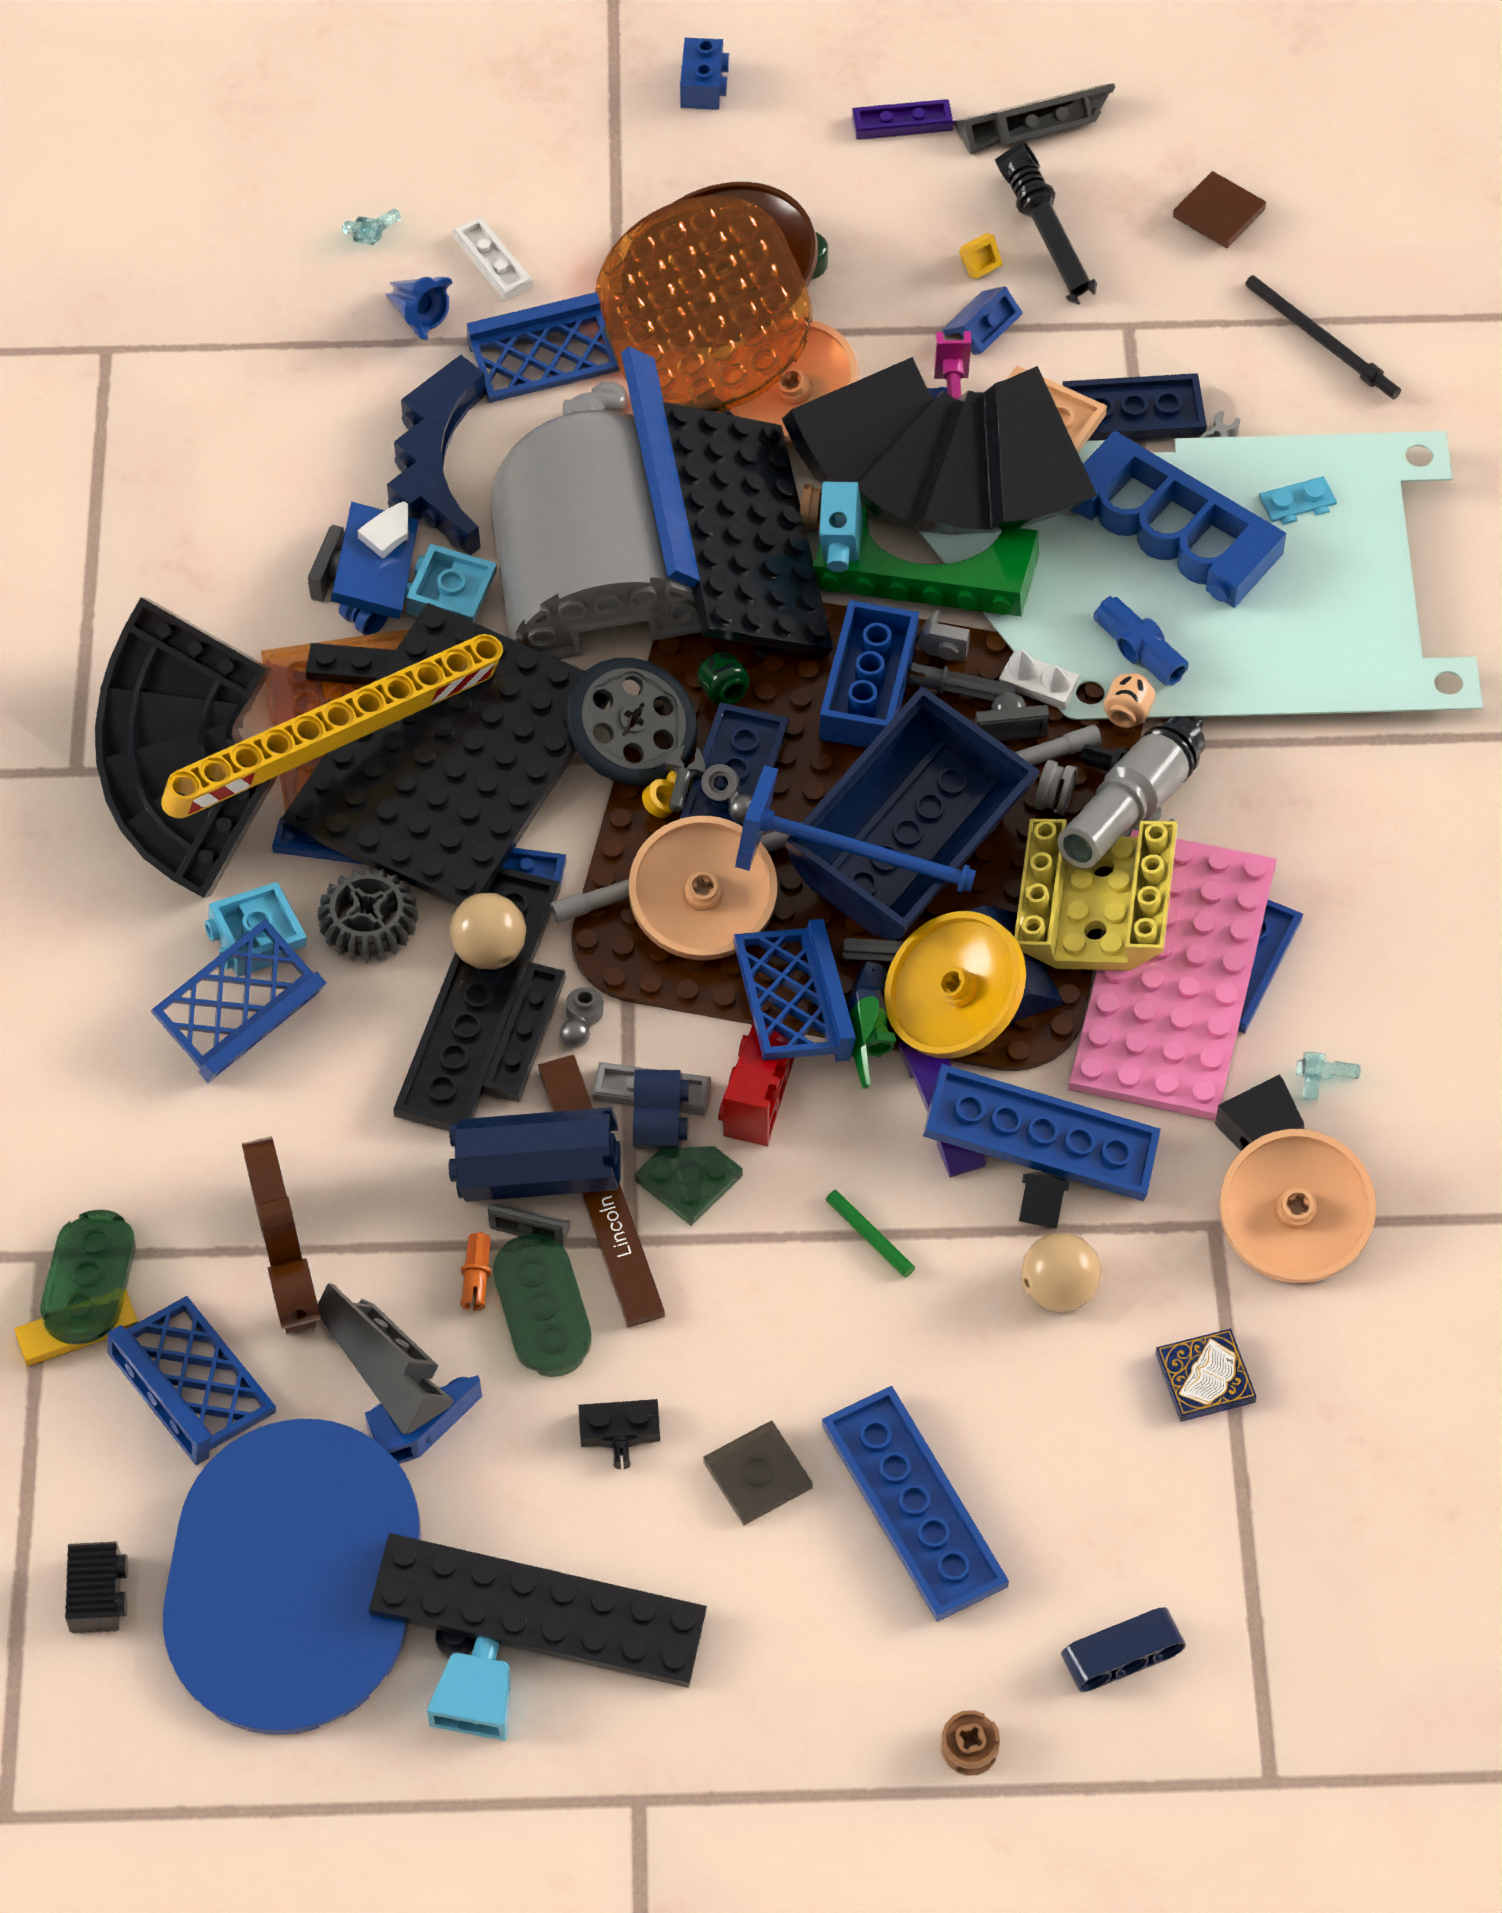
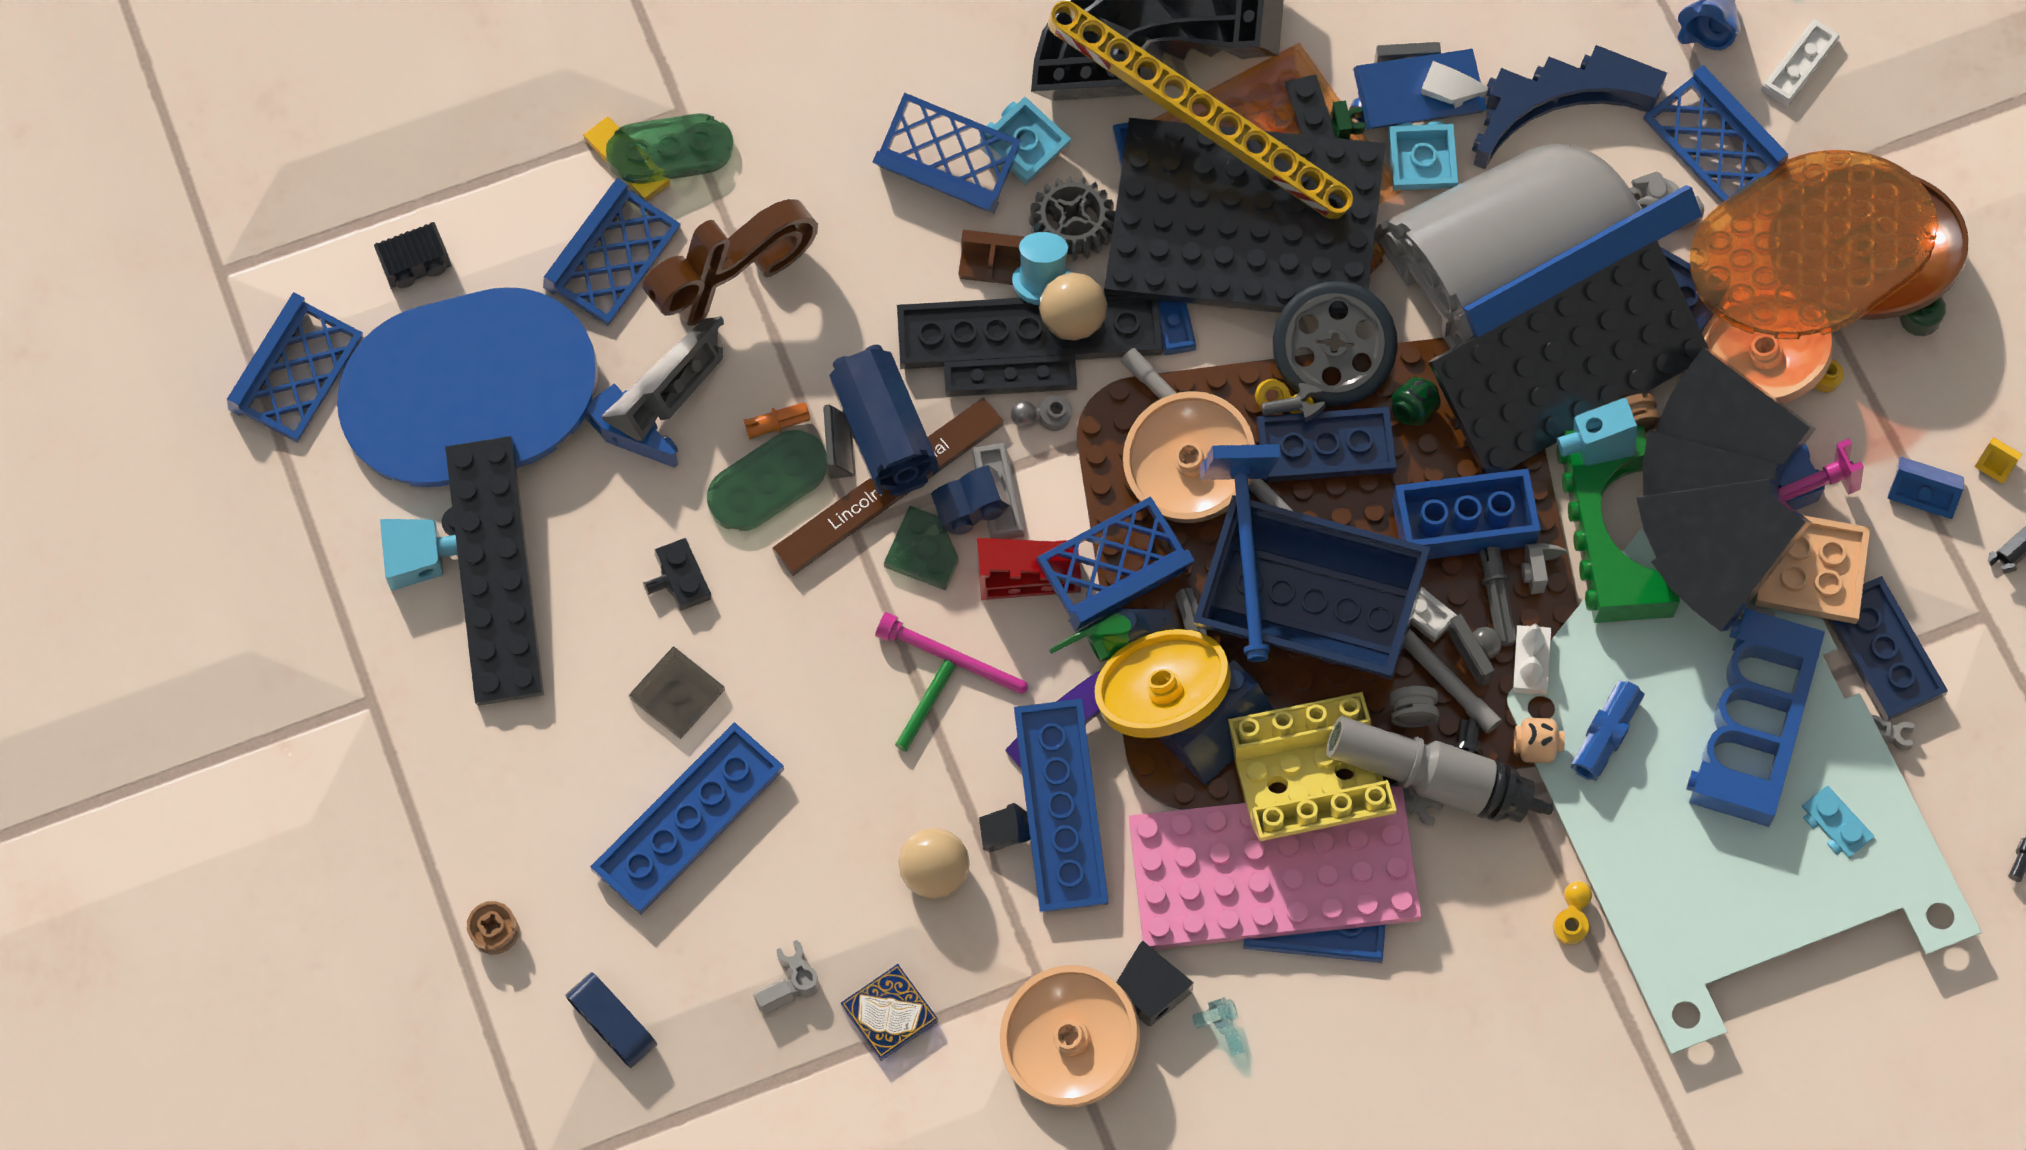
camera: 70 degrees right, 10 degrees up
flat silver plate [701,764,752,824] -> none
none -> blue fence [227,292,363,443]
none -> light grey bar [753,940,819,1016]
none -> dark pink piece [875,612,1028,694]
none -> reddish brown panel [958,230,1025,285]
none -> medium azure piece [1012,232,1071,305]
none -> dark green tile [1330,100,1366,139]
none -> yellow plate [1553,881,1592,945]

